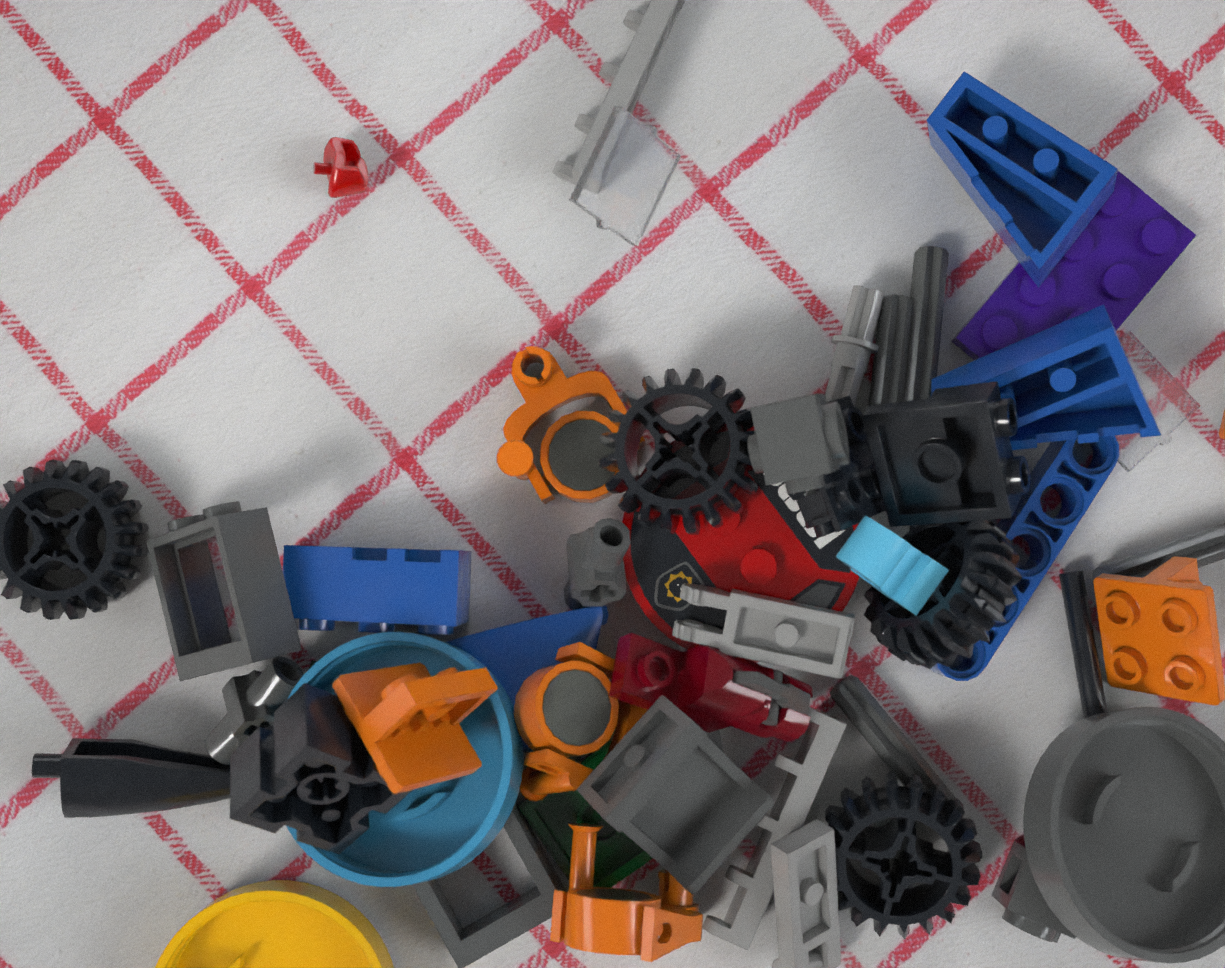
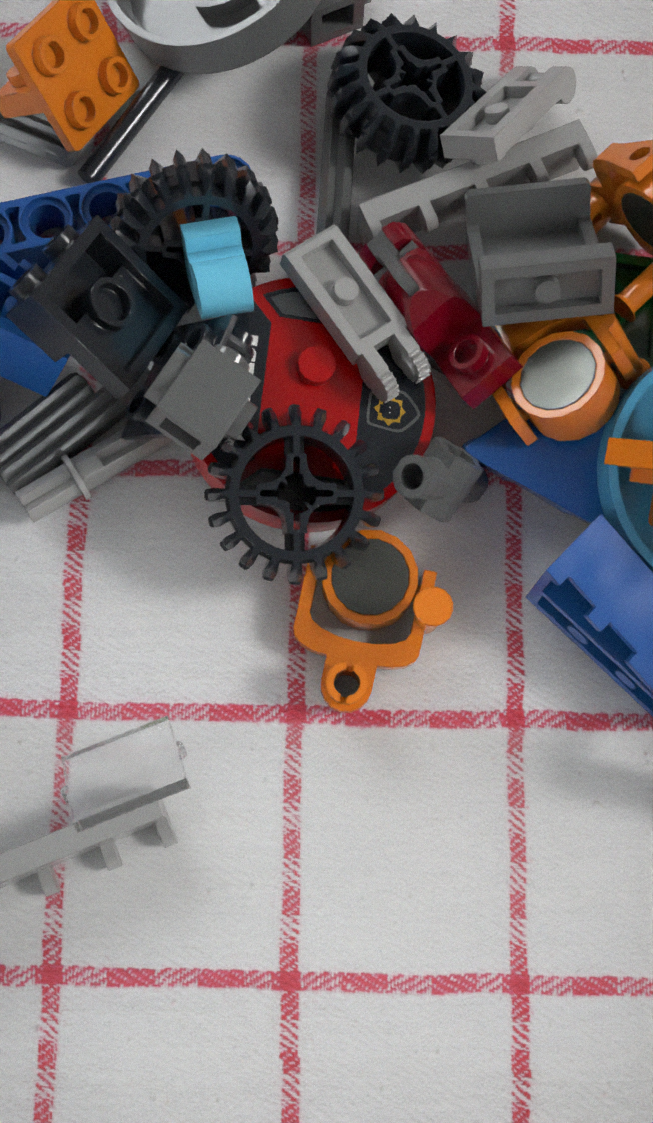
camera: 145 degrees left, 10 degrees down
red piece [313,137,369,198] -> none

